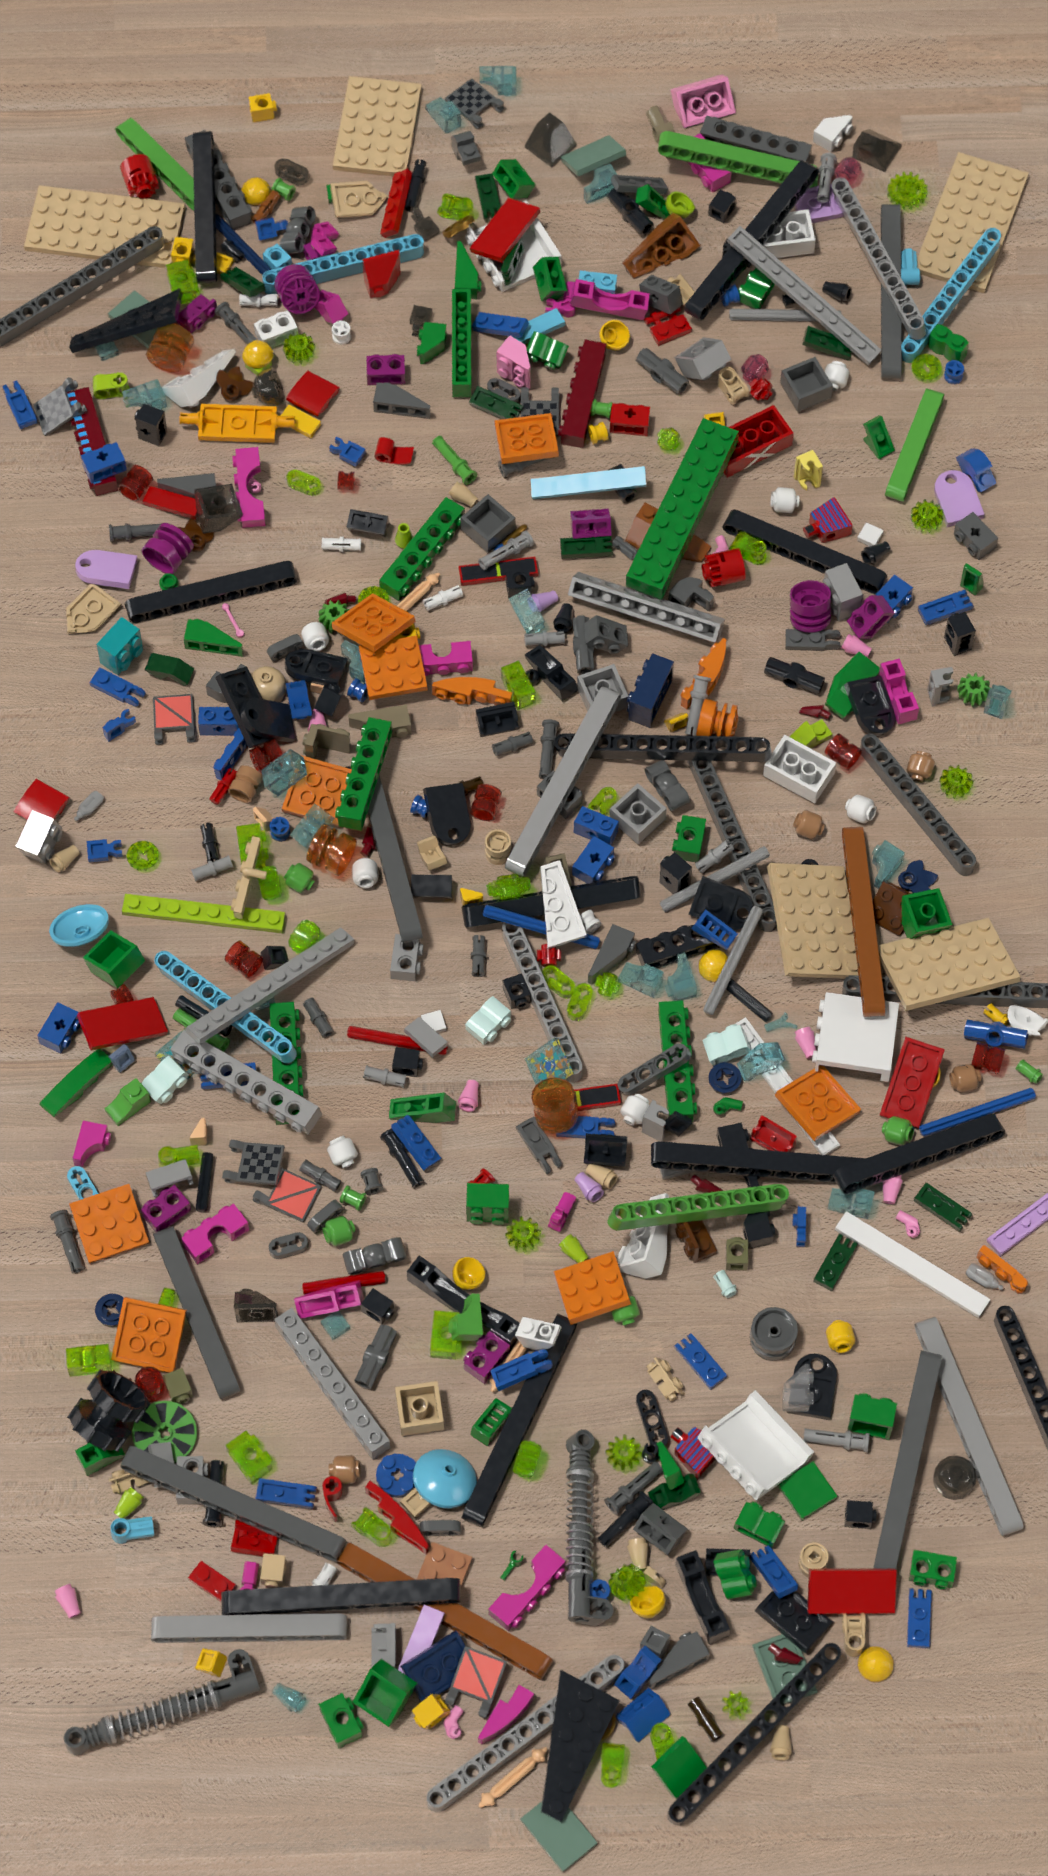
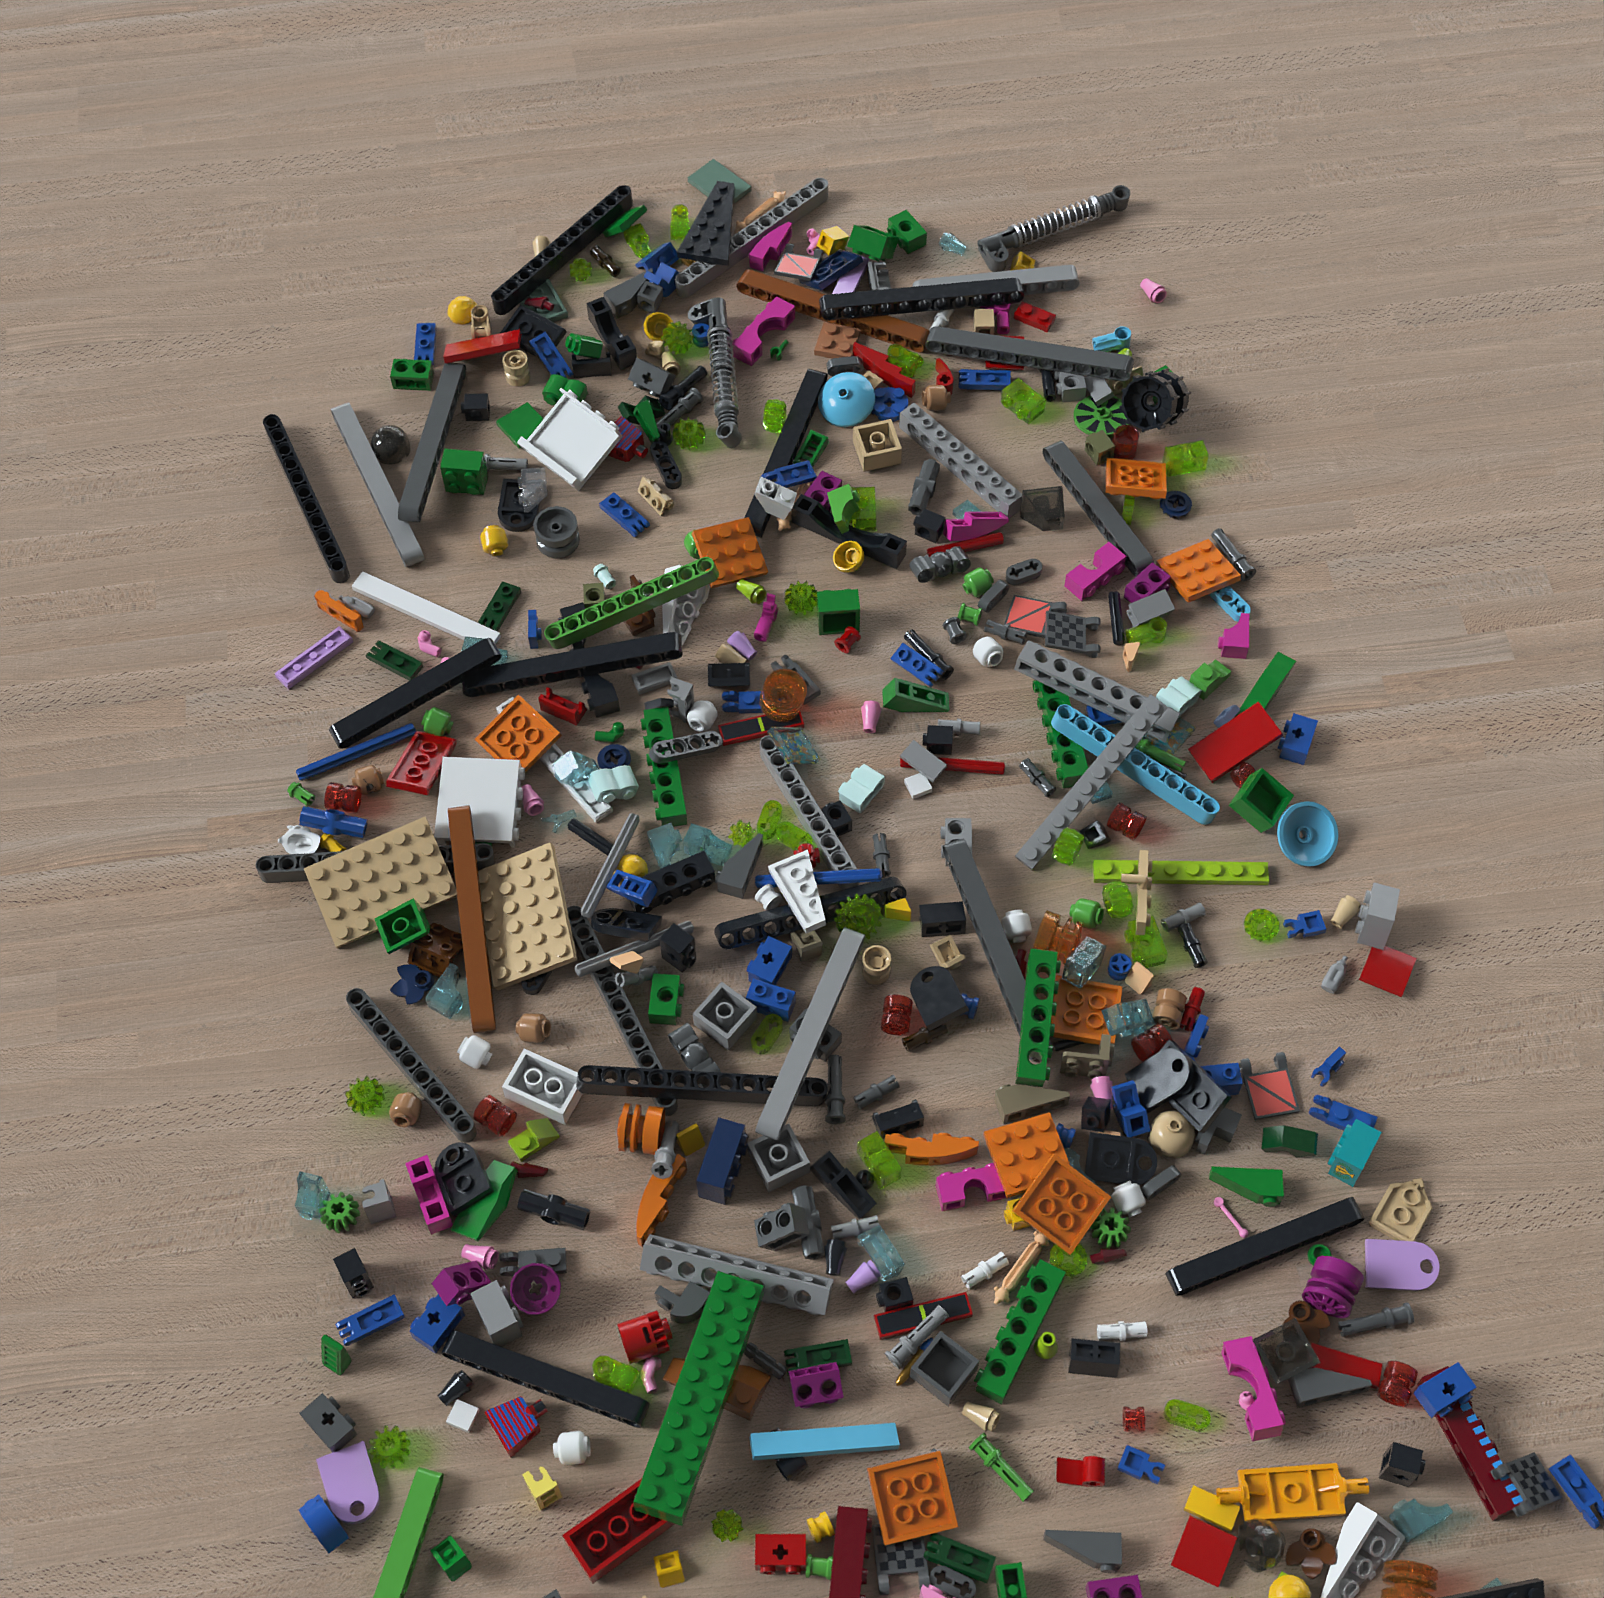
camera: 175 degrees right, 5 degrees down
lime piece [93,372,130,399] -> none
none -> light nougat slope [609,951,644,974]

